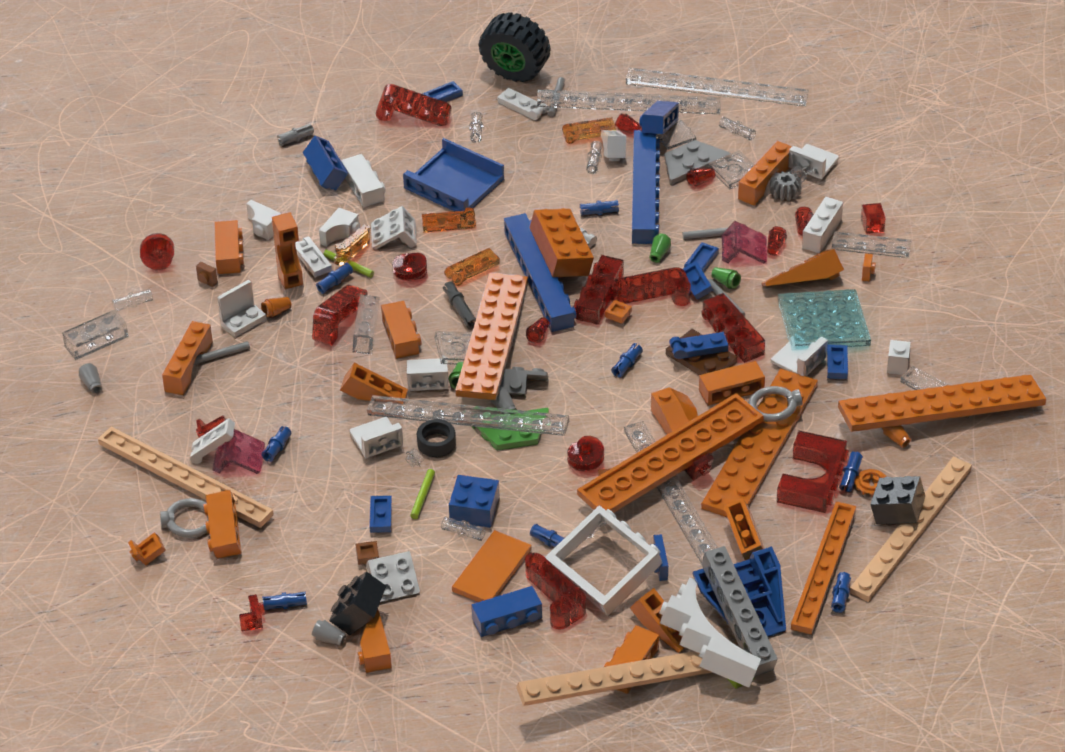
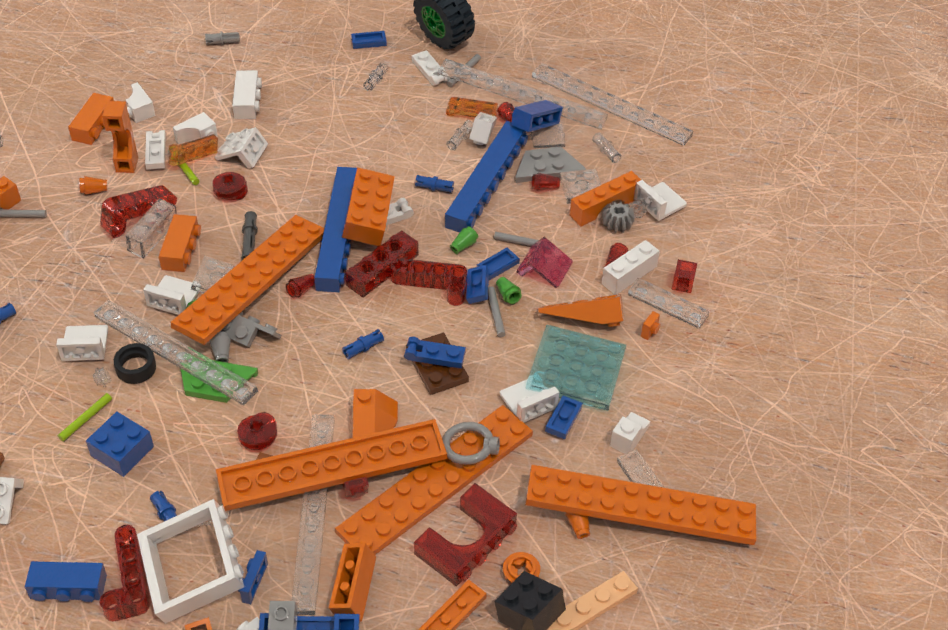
camera: 20 degrees right, 5 degrees up
clear red piece [140,233,174,270] -> none
dark orange plate [196,262,218,287] -> none
white bracket [217,280,267,338] -> none
blue brick [303,135,348,190] -> none
blue pin [316,263,353,294] -> none
orange slope [340,362,408,405] -> none
blue plate [369,495,392,533] -> none
clear red beam [375,84,452,126] -> none
blue panel [403,138,504,216] -> none
clear orange plate [422,207,476,232] -> none
clear pin [441,517,485,541] -> none
clear orange plate [444,248,500,286] -> none
orange tile [452,530,532,602] -> none
orange plate [605,300,632,324] -> none
orange brick [699,361,765,406] -> none
clear red brick [701,293,765,363] -> none
clear red cone [767,226,787,256] -> none
blue axle [839,452,863,492] -> none

